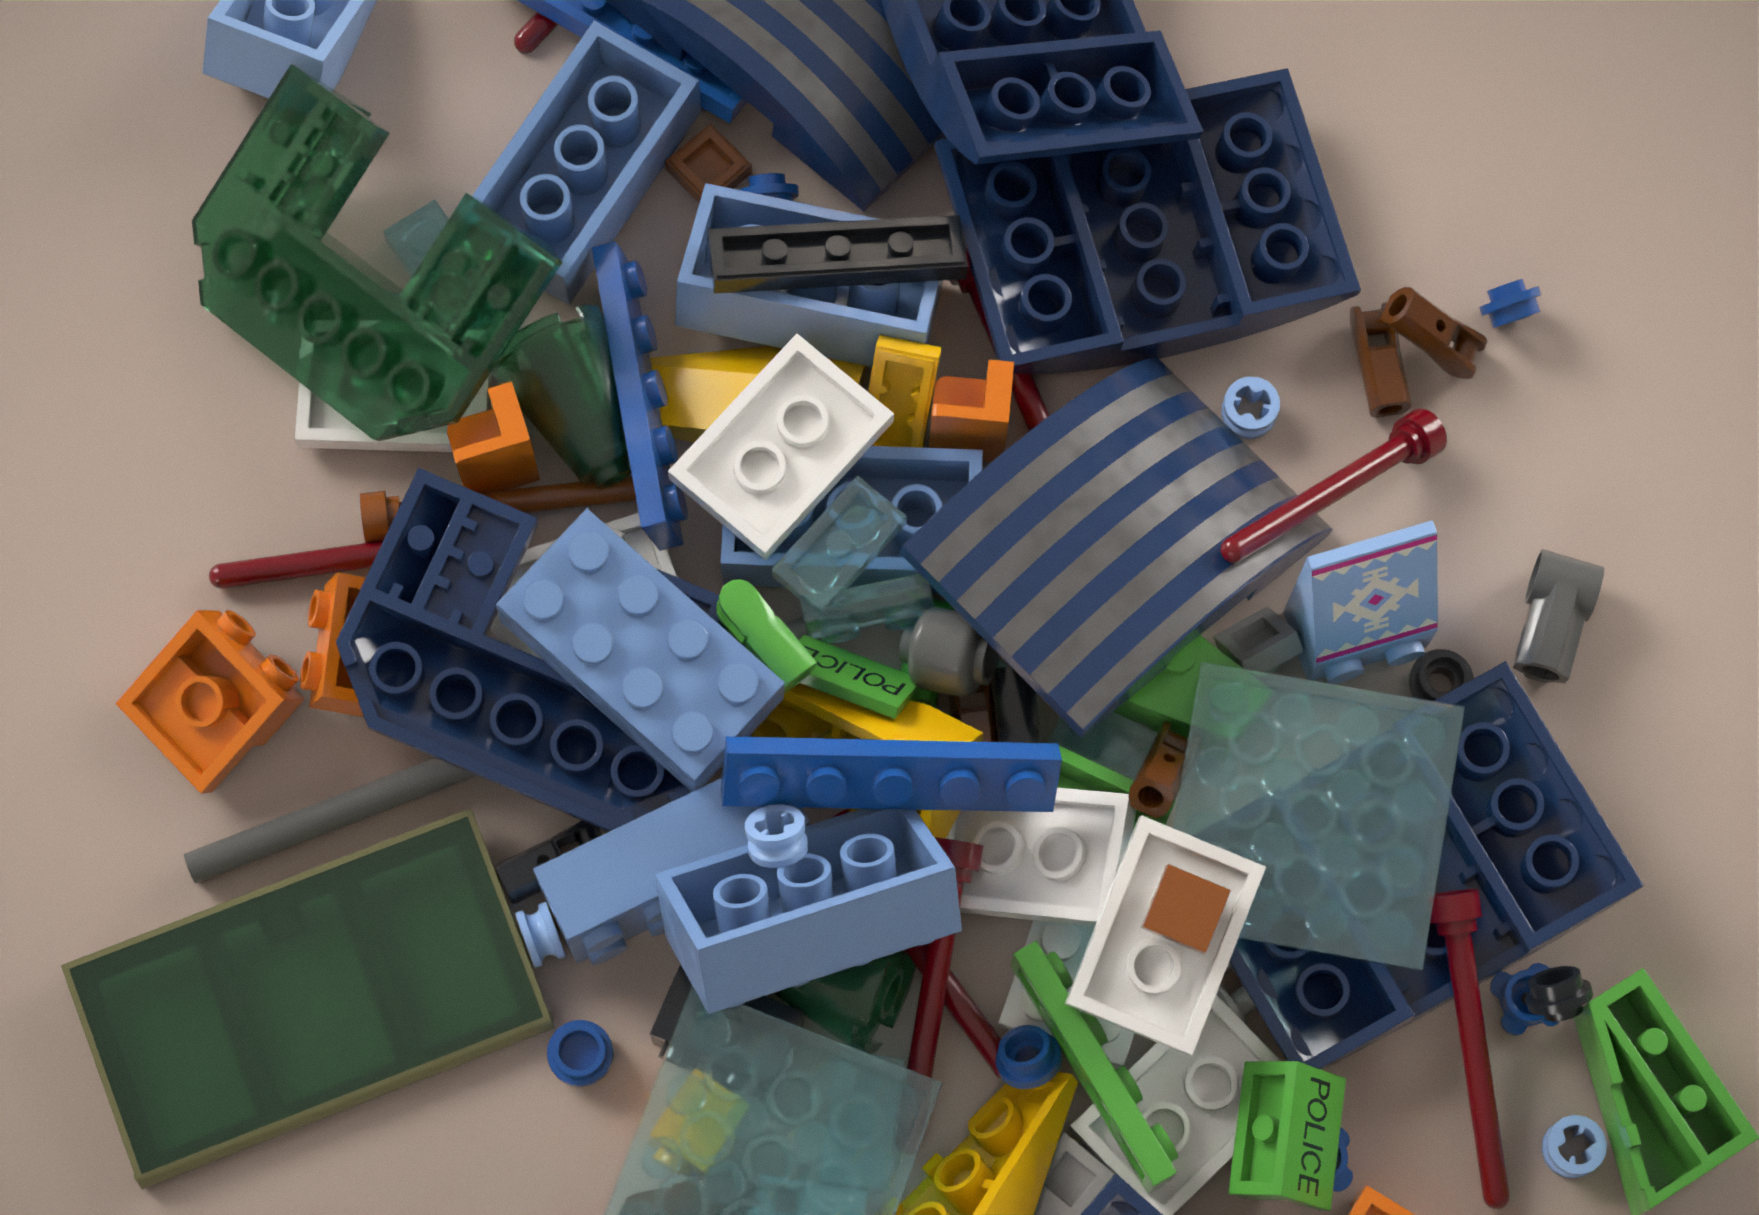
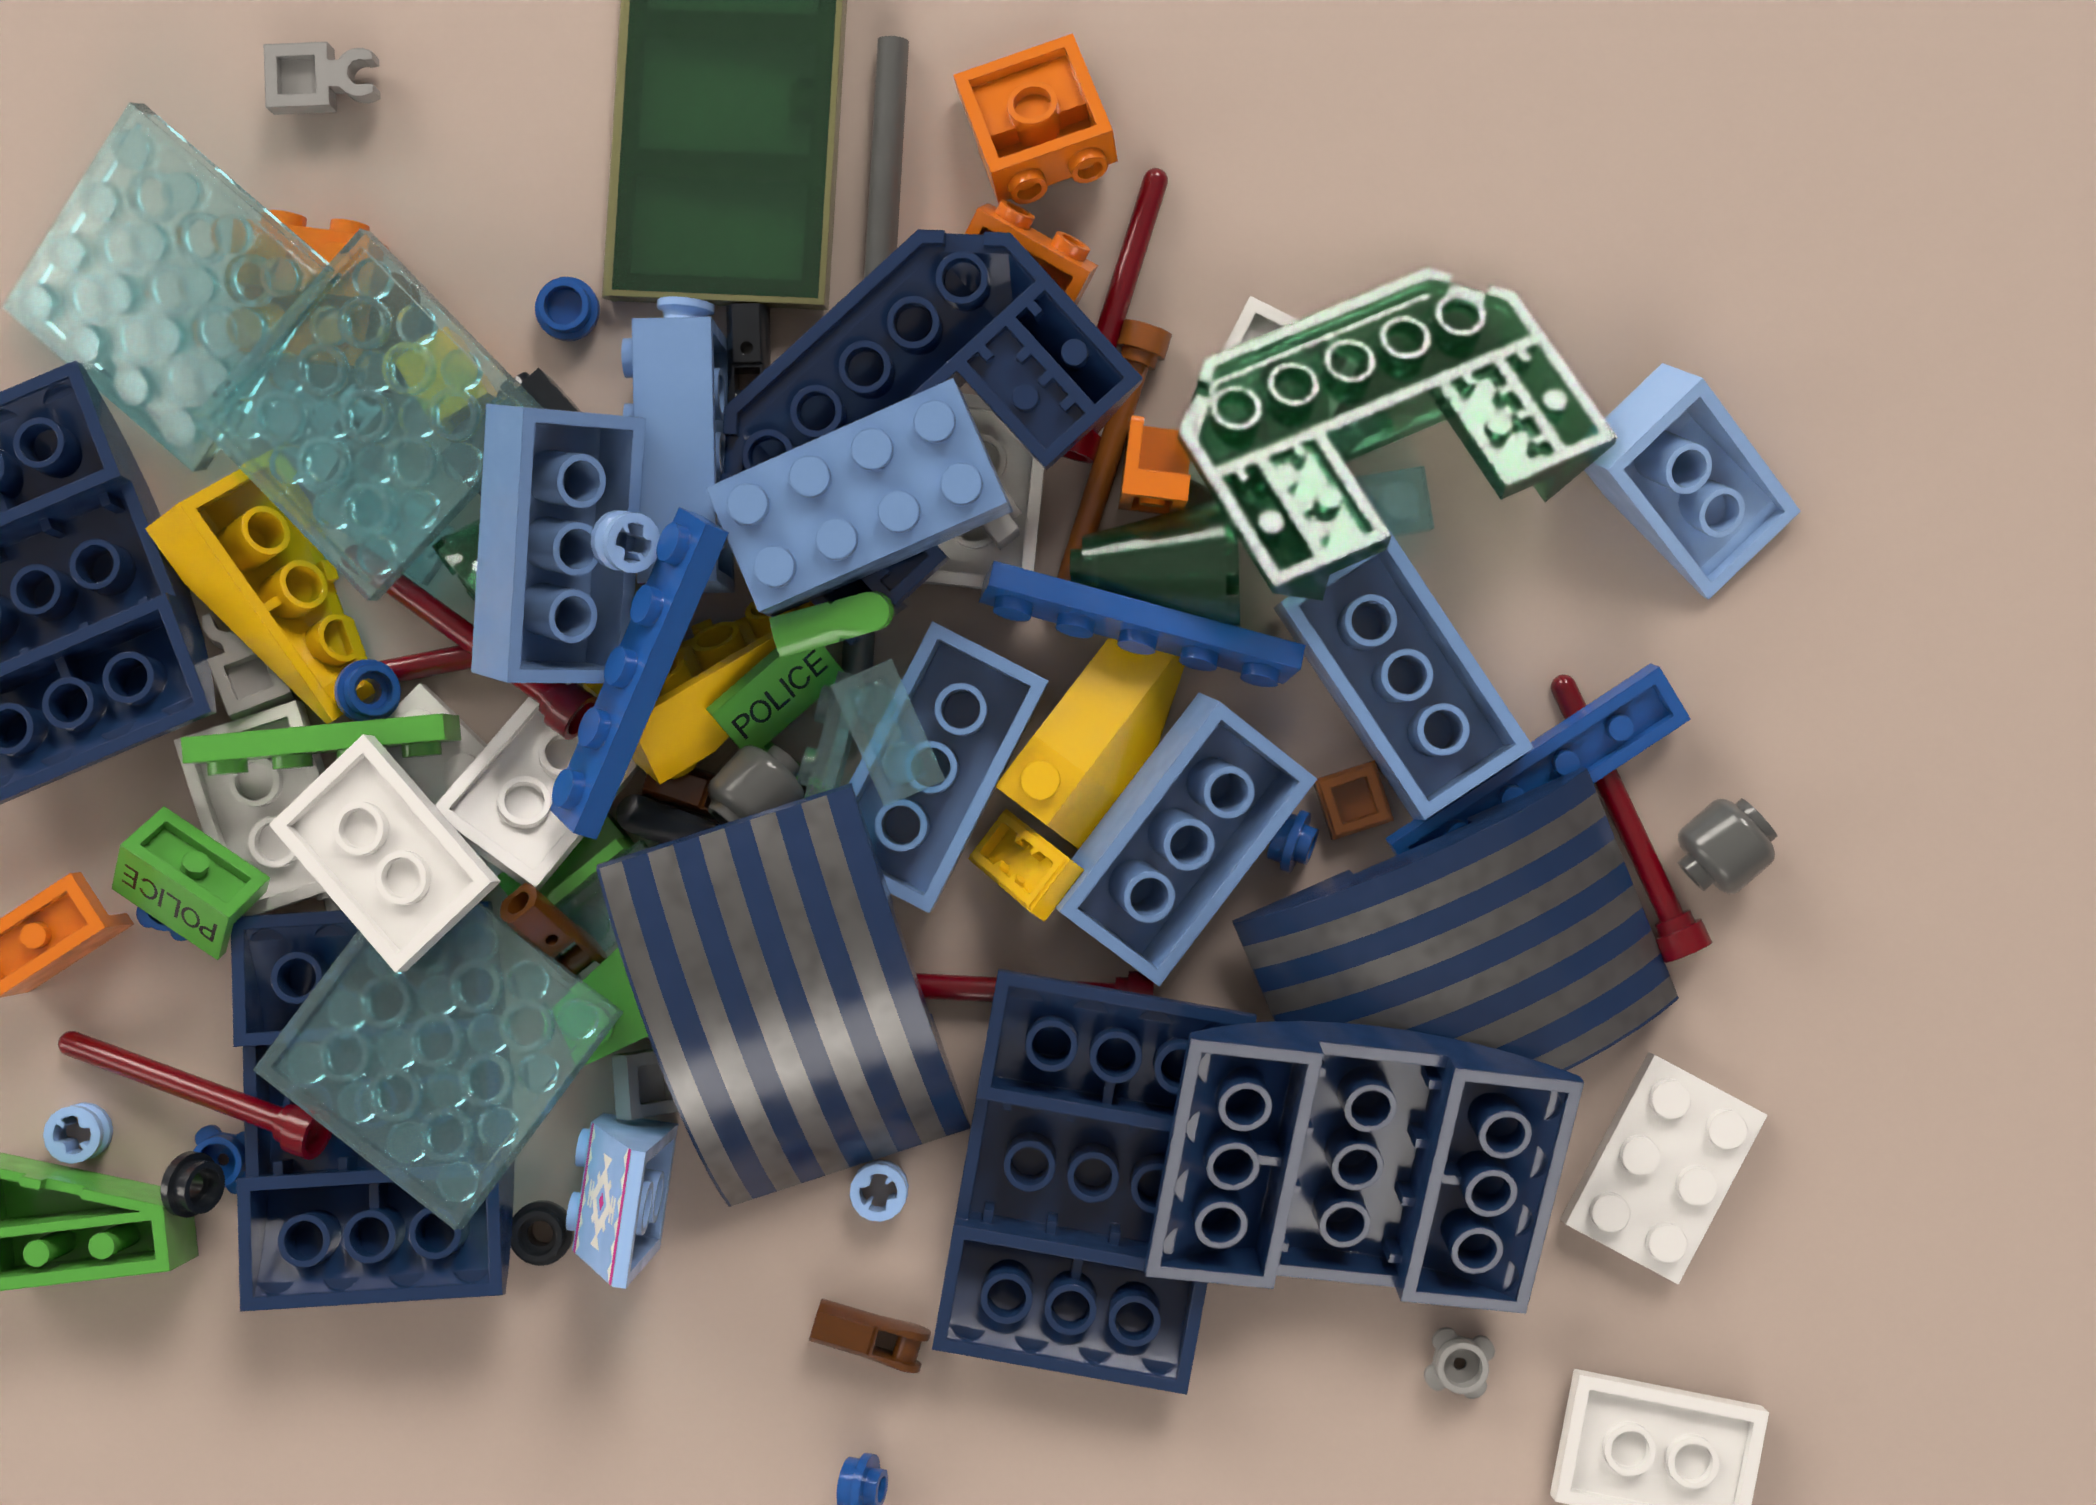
camera: 120 degrees right, 15 degrees up
white plate [668,334,894,560] -> none
black tile [708,215,968,294] -> none
orange panel [929,360,1014,462] -> none
dark orange tile [1141,864,1231,954] -> none
dark red piece [1220,408,1447,563] -> none
reddish brown bar [1381,287,1488,379] -> none
dark grey piece [1513,549,1604,684] -> none

